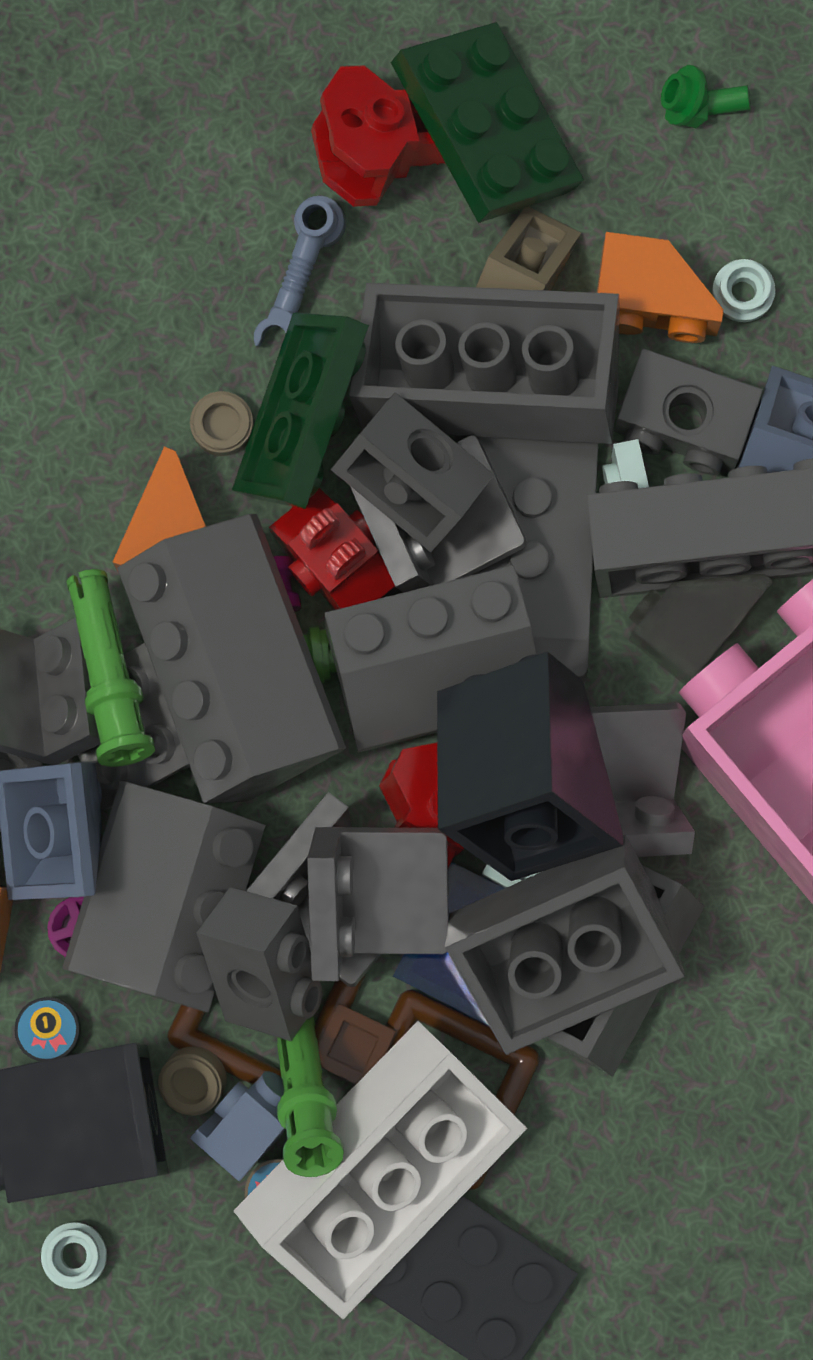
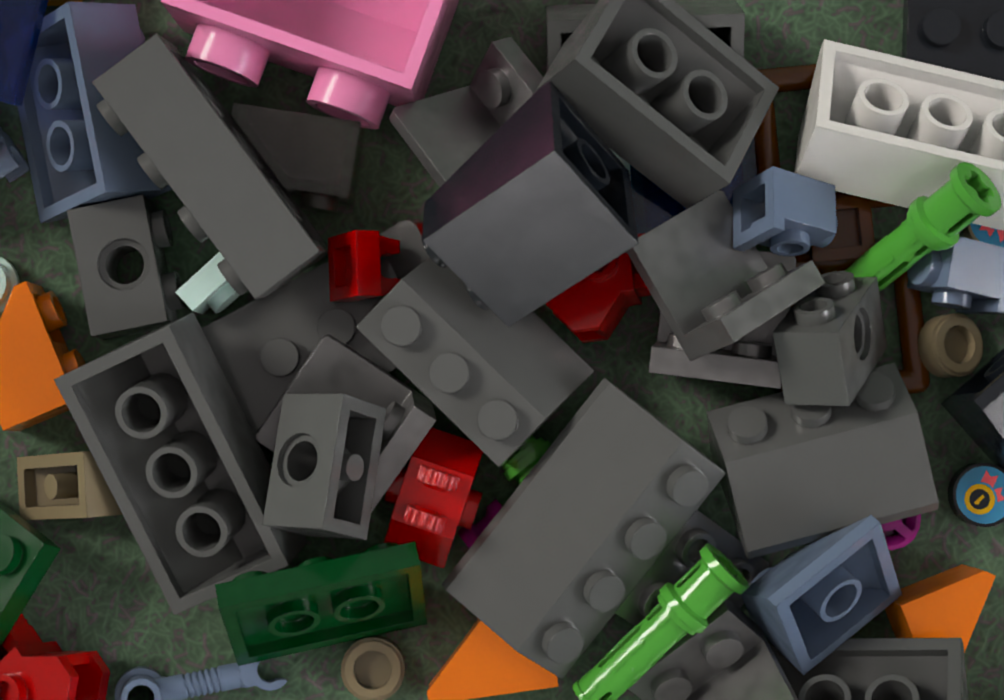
camera: 120 degrees left, 5 degrees up
none -> red tile [328,230,401,302]
none -> sand blue brick [733,166,838,256]

